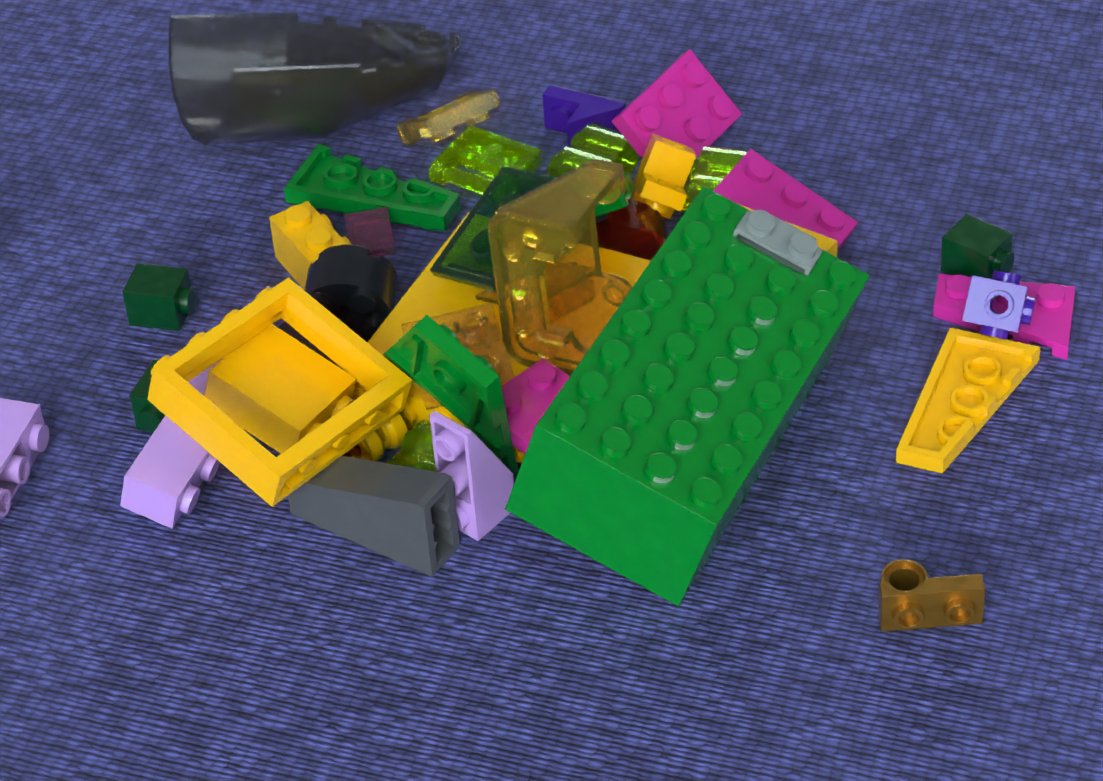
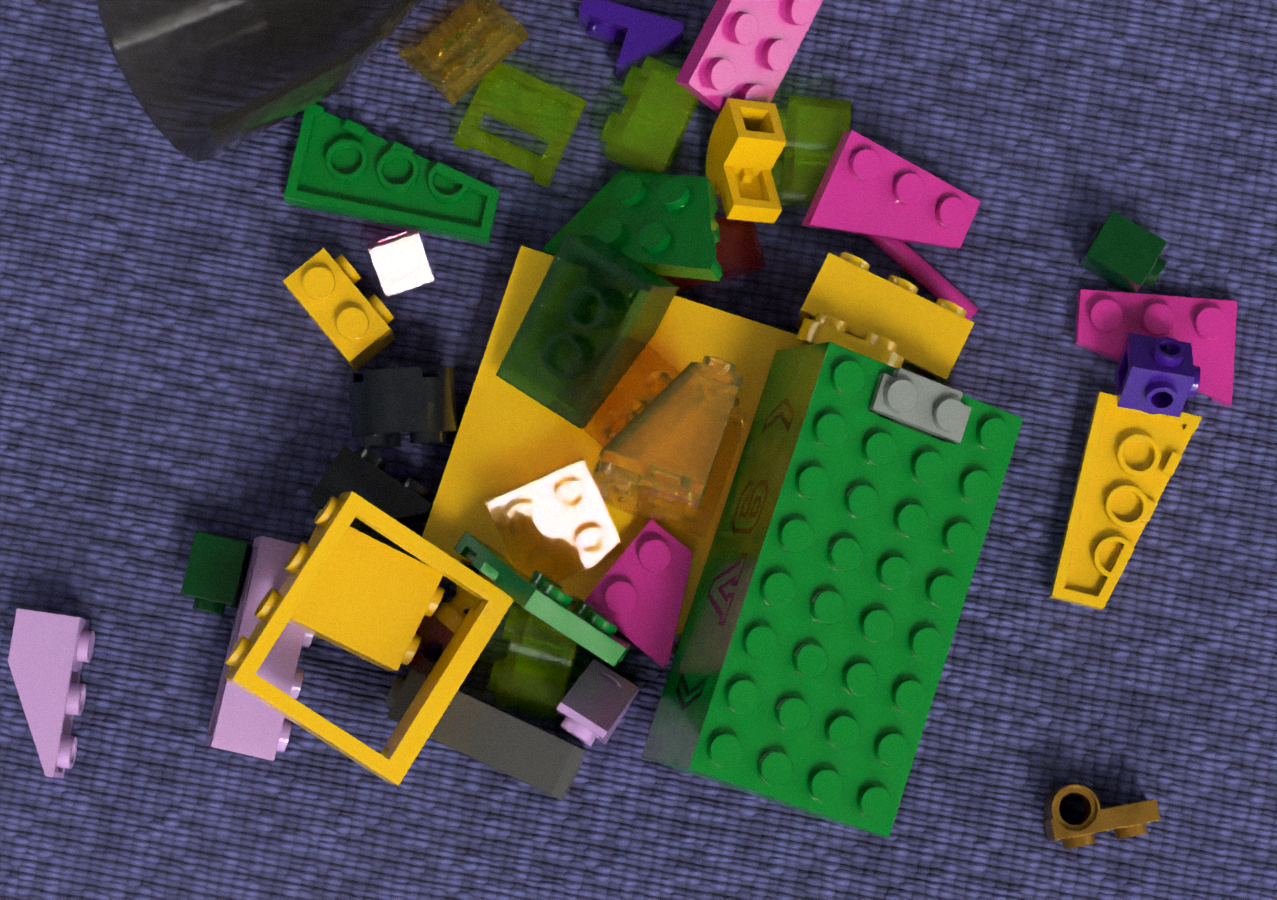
camera: 10 degrees left, 40 degrees up
dark green brick [122,263,197,331] -> none

